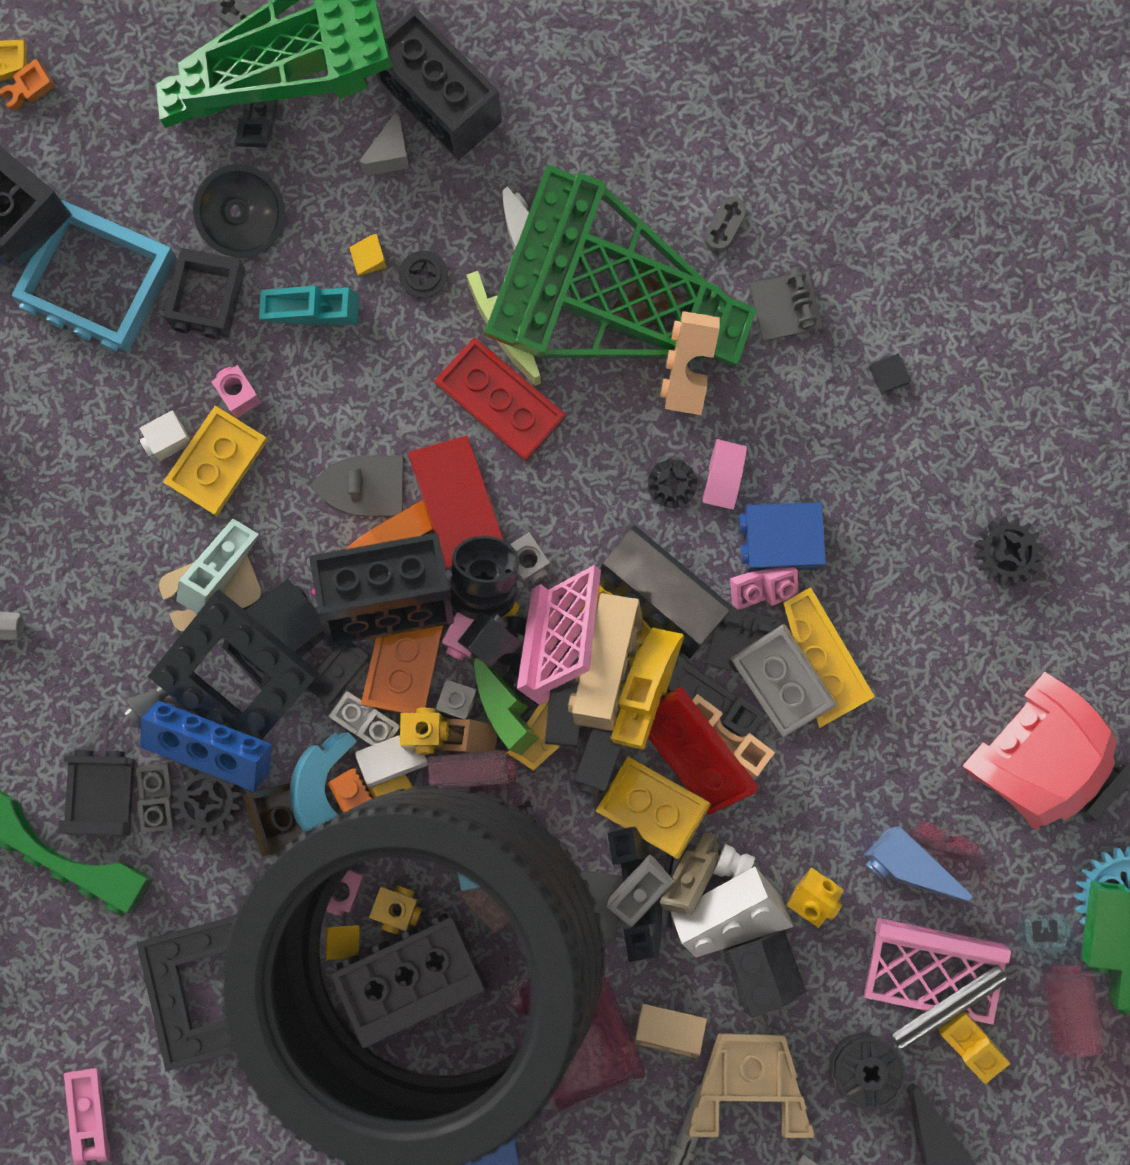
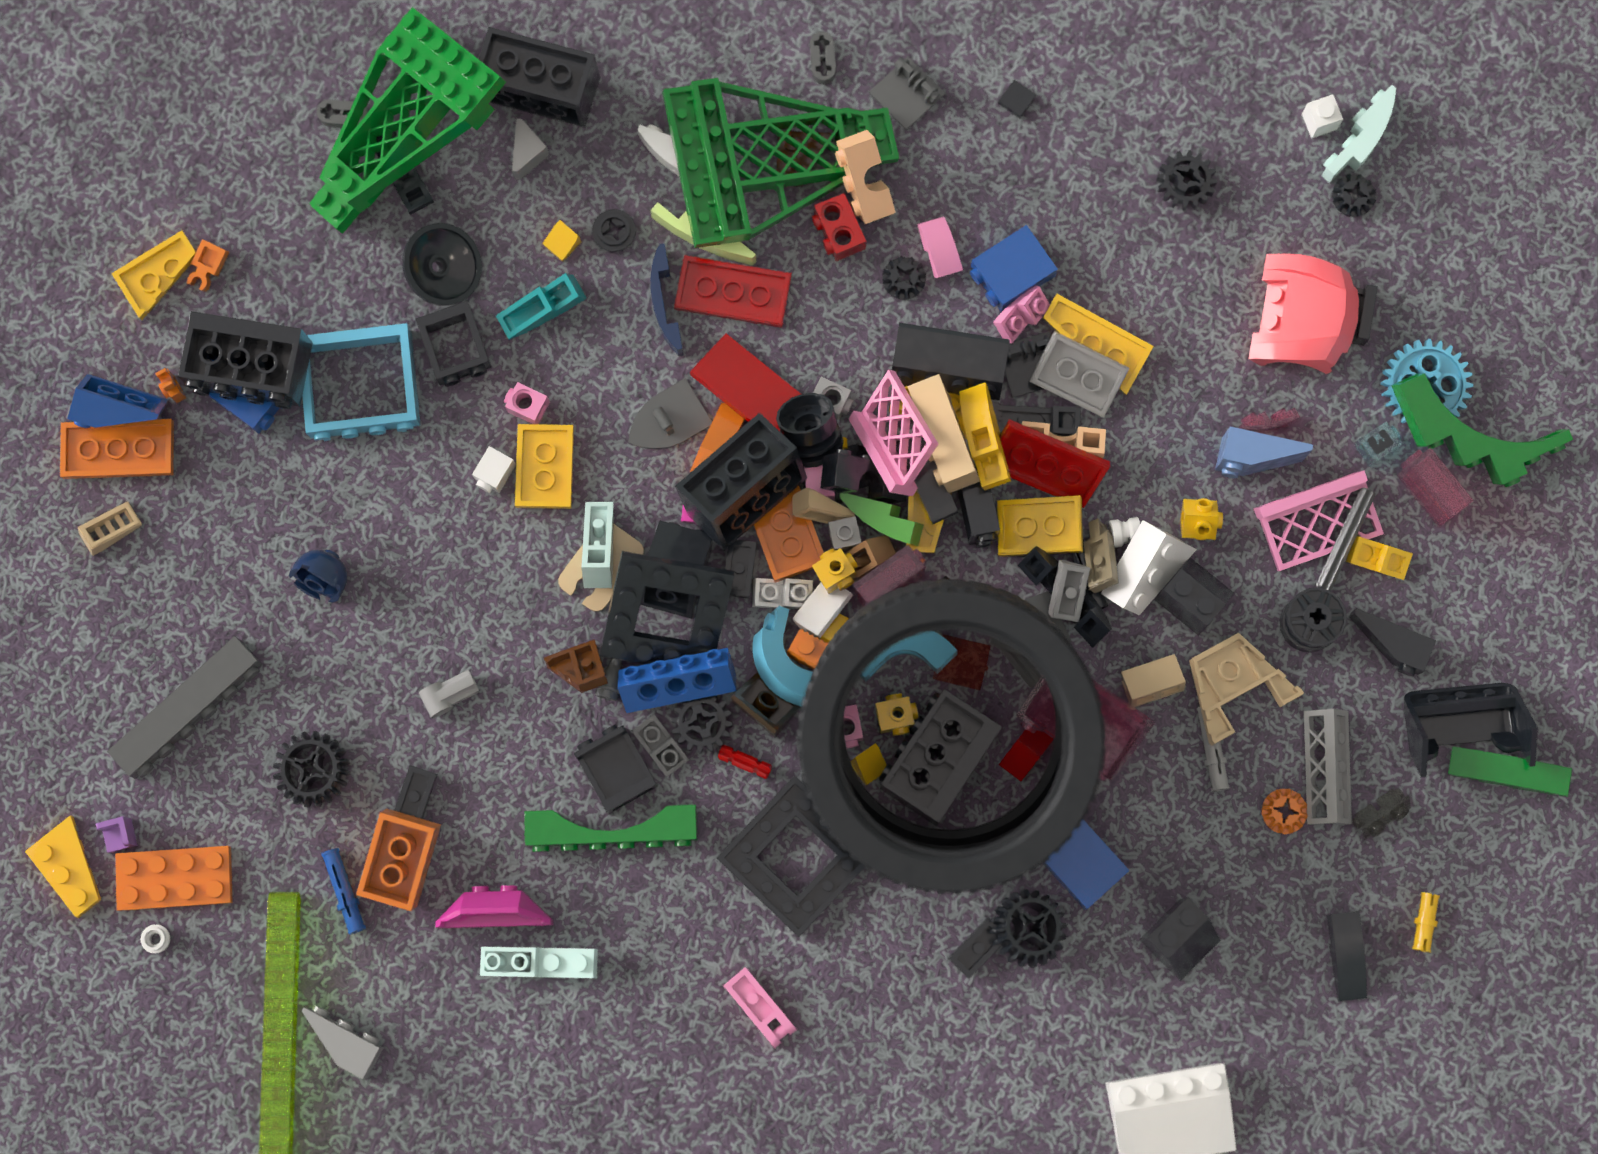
camera: 30 degrees left, 0 degrees up
none -> reddish brown wing [544,639,608,693]
none -> dark blue slope [650,243,684,356]
none -> red axle [718,745,772,779]
none -> tan slope [792,488,855,524]
none -> red brick [811,193,866,261]
none -> red slope [999,720,1055,782]

